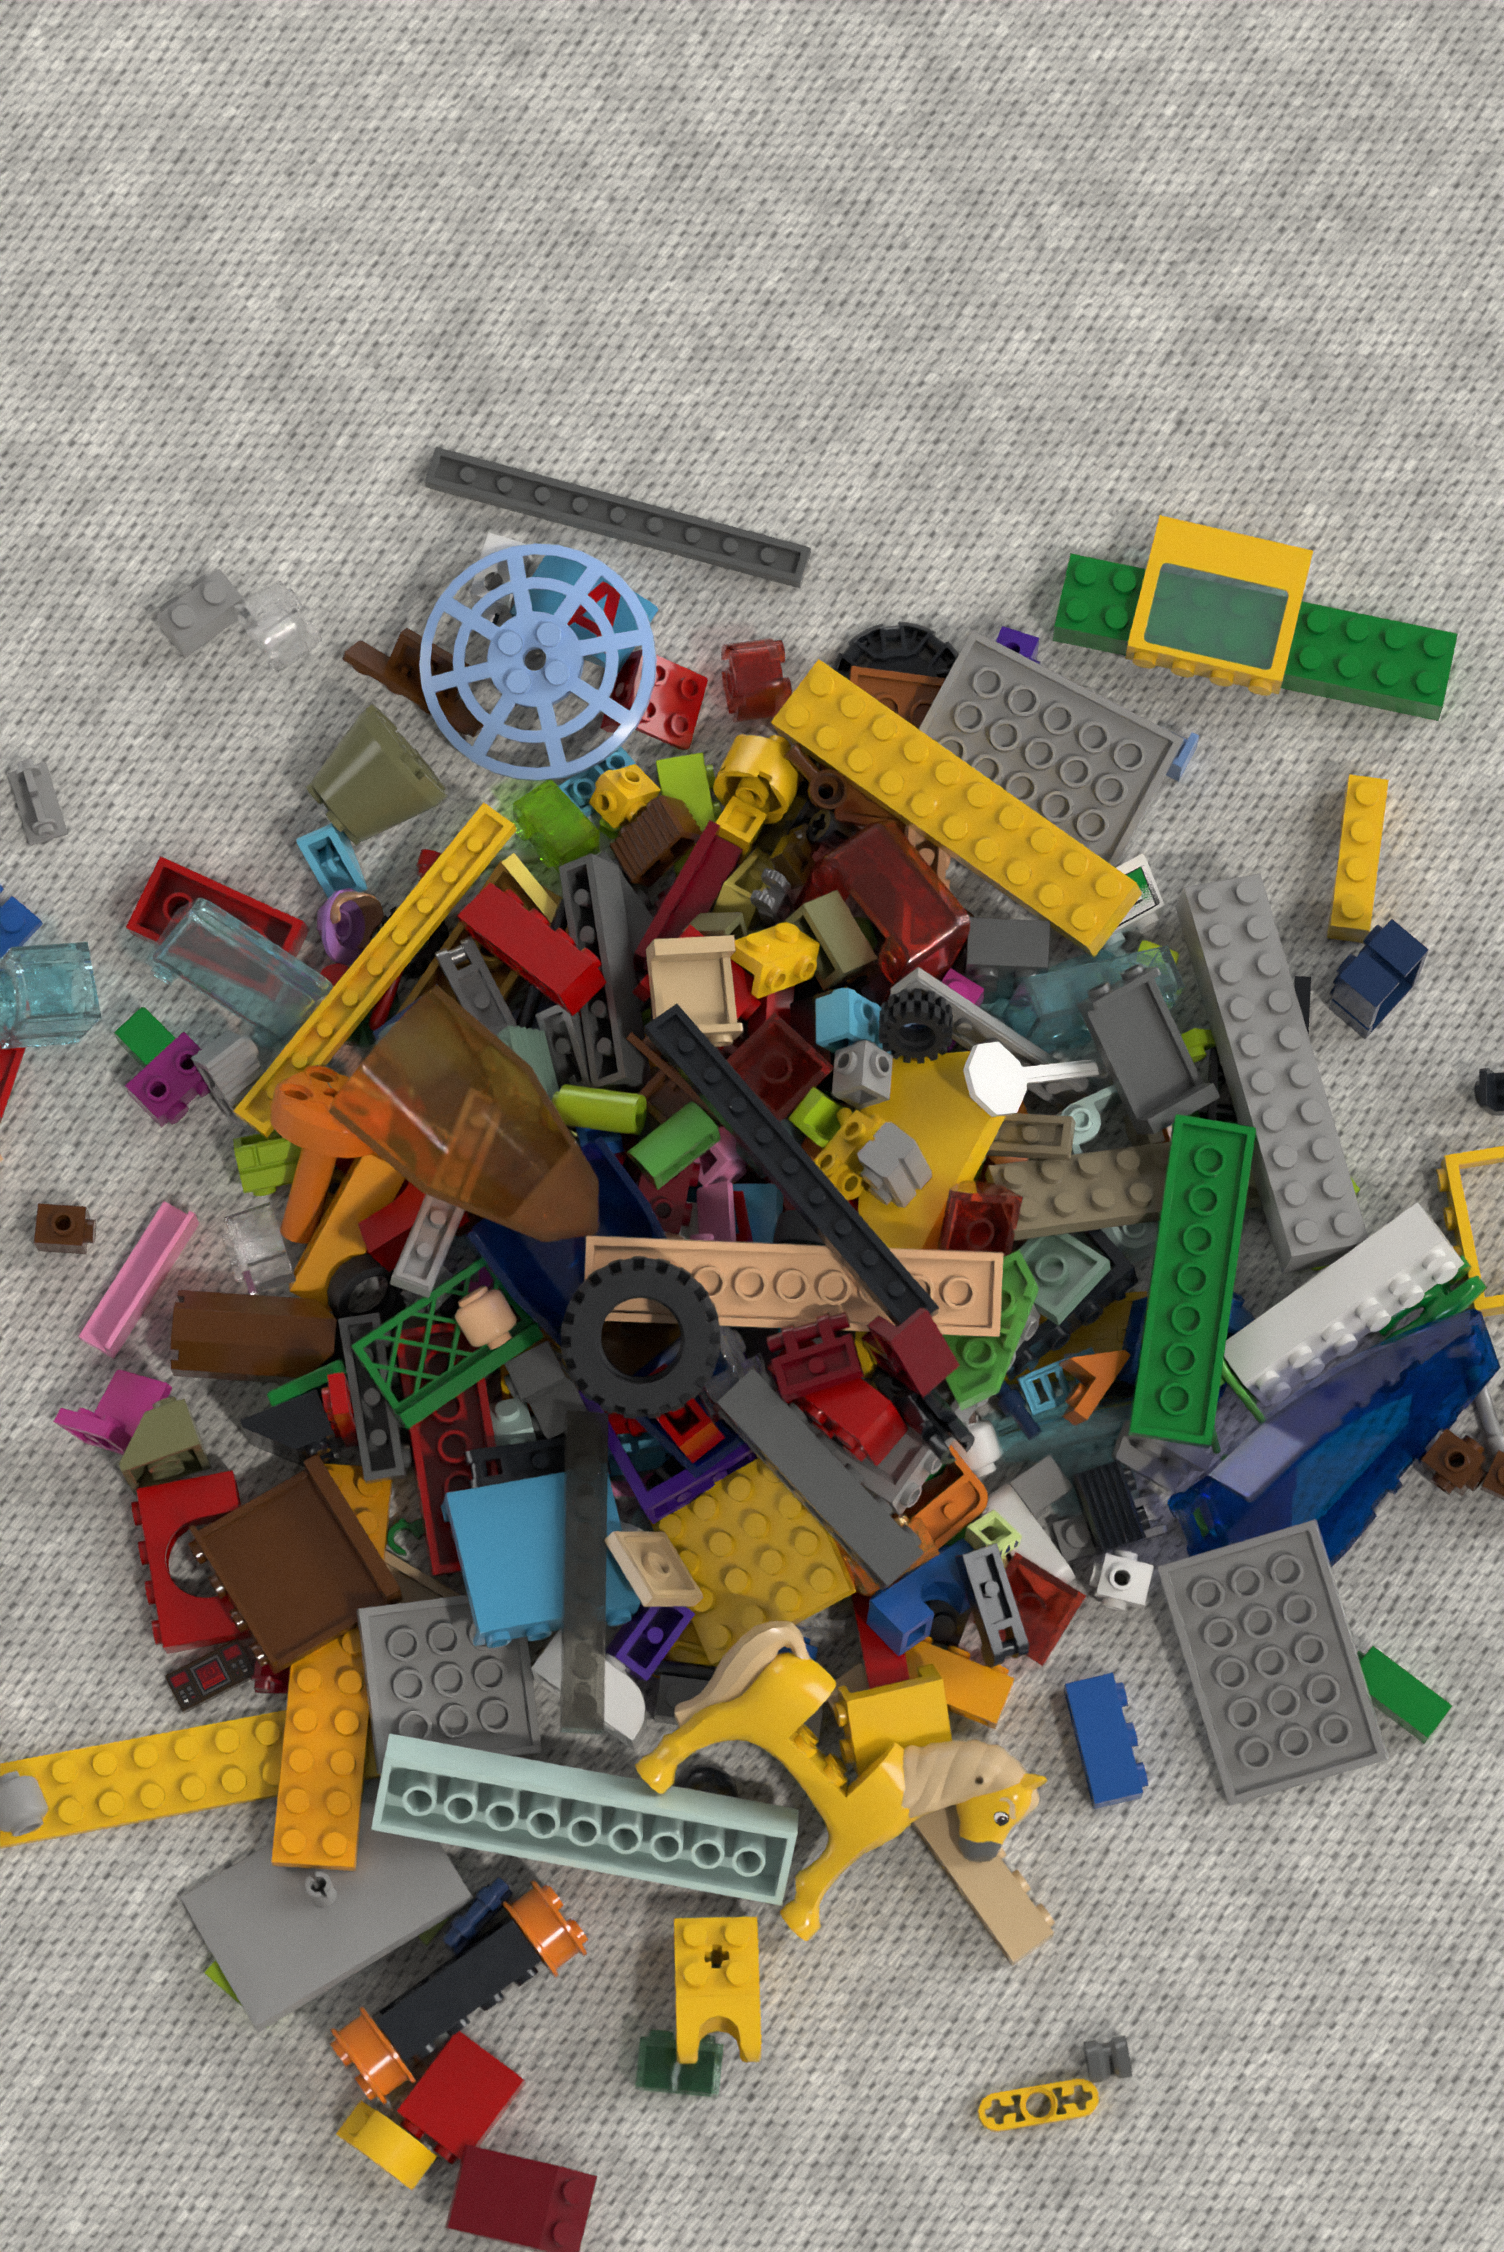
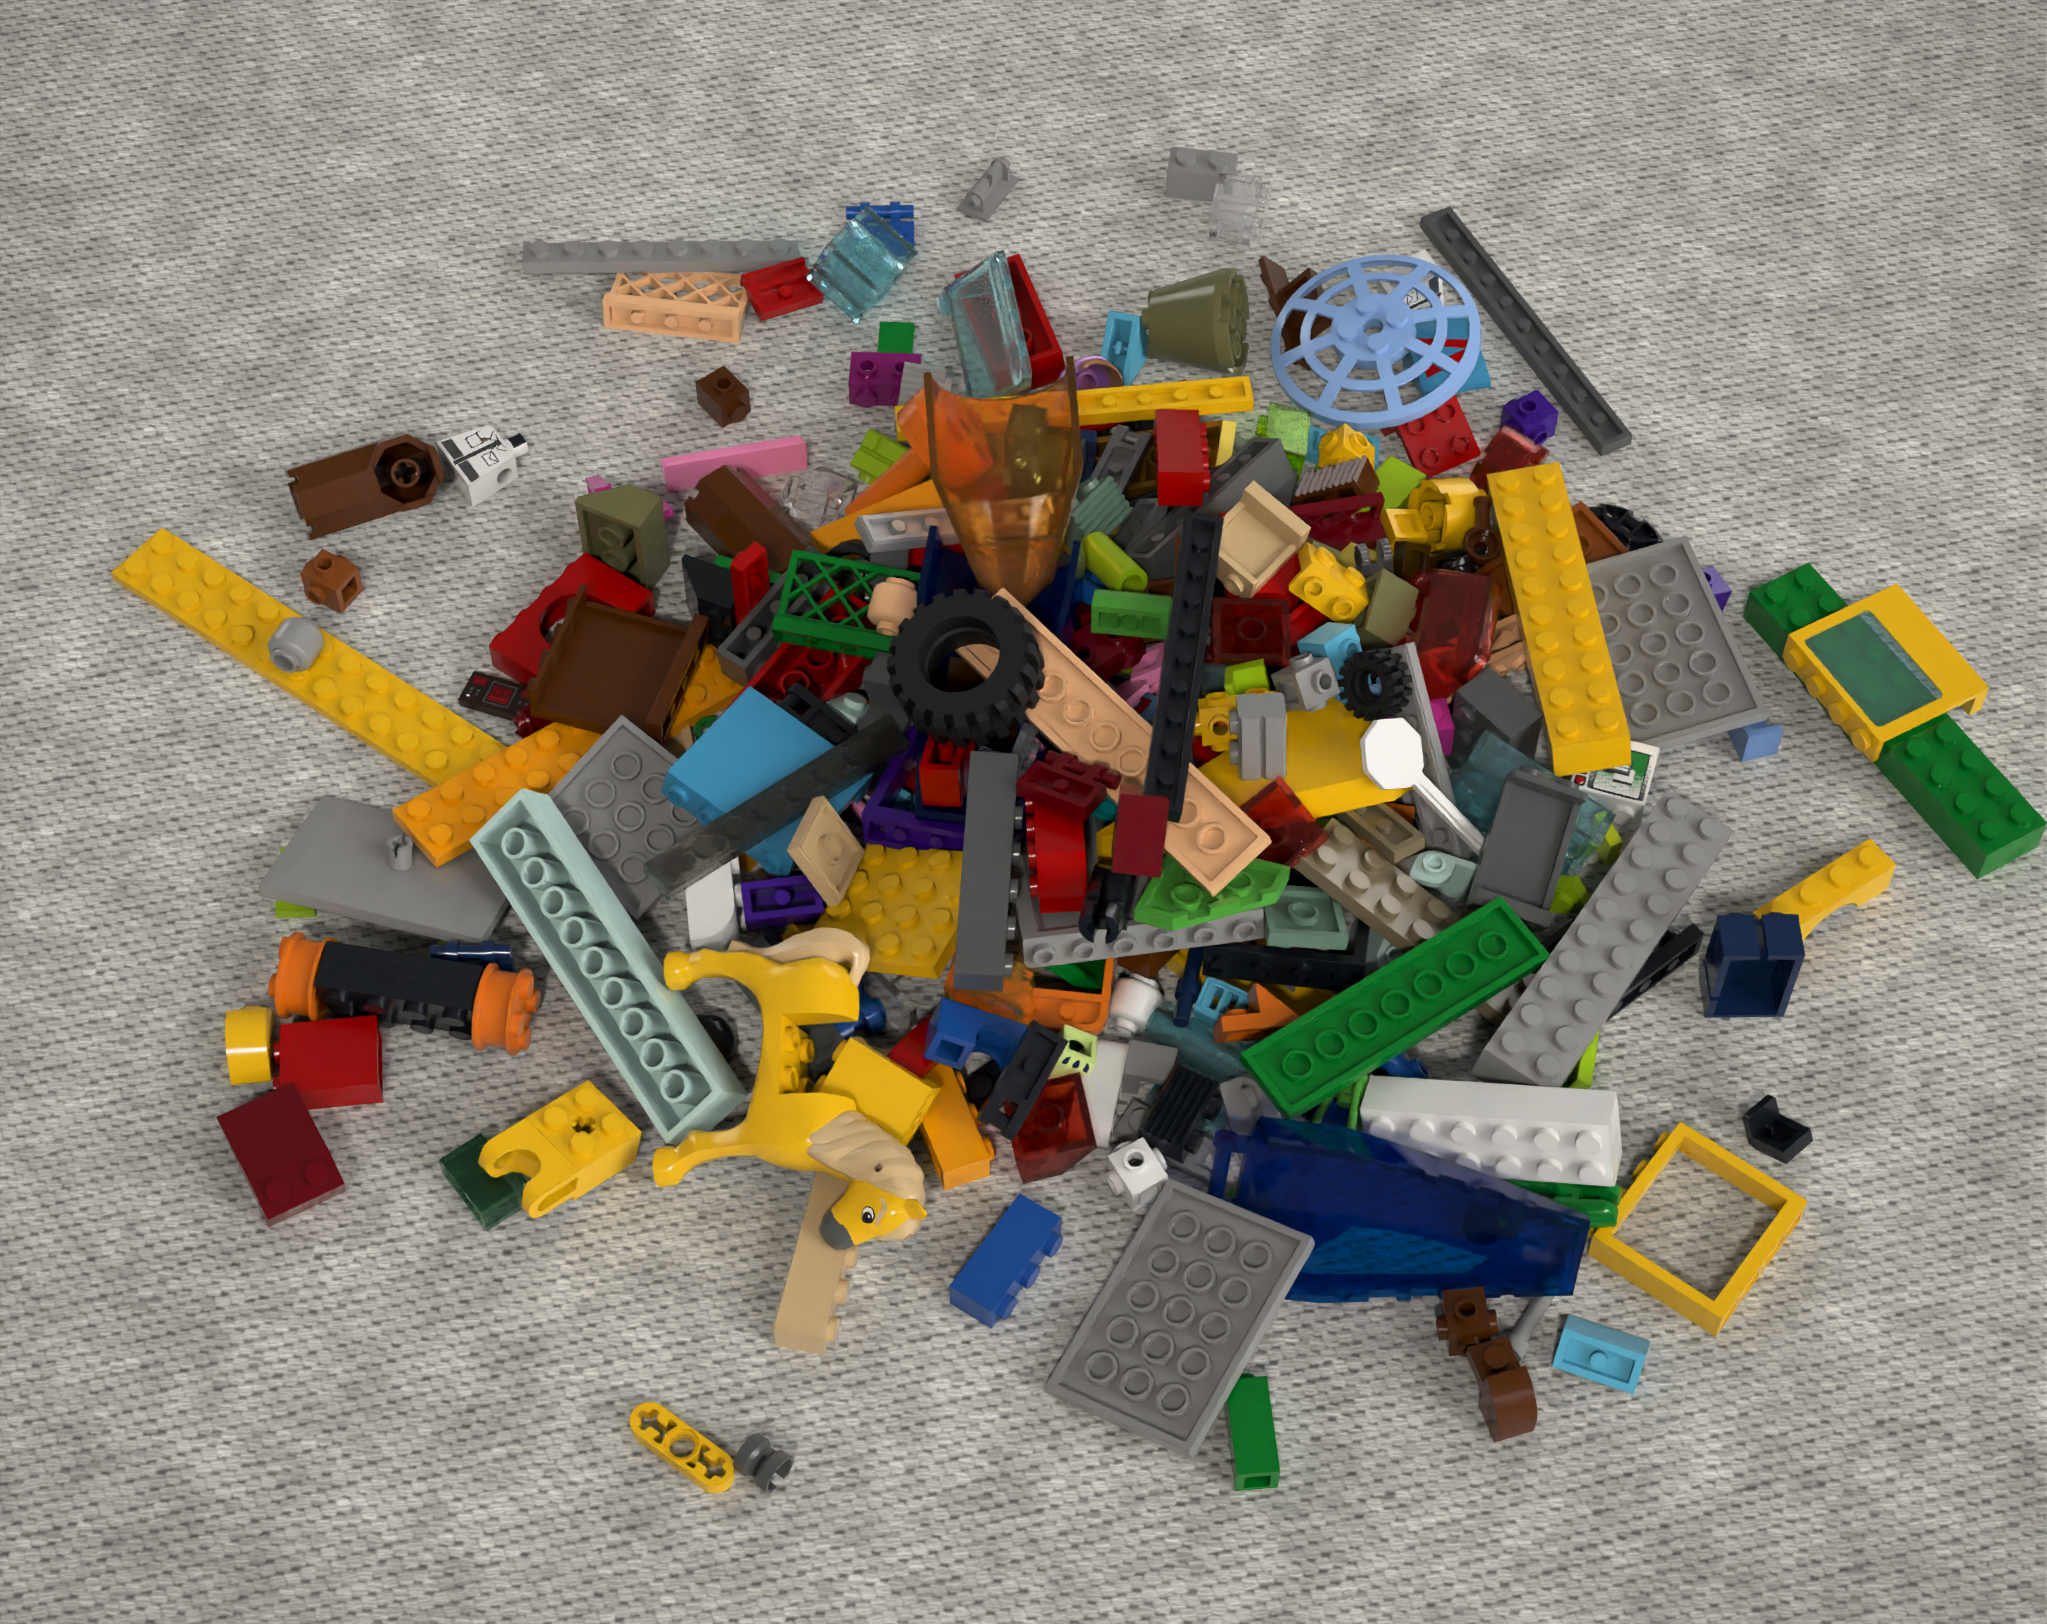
camera: 45 degrees right, 20 degrees down
none -> dark purple brick [1499,389,1559,452]

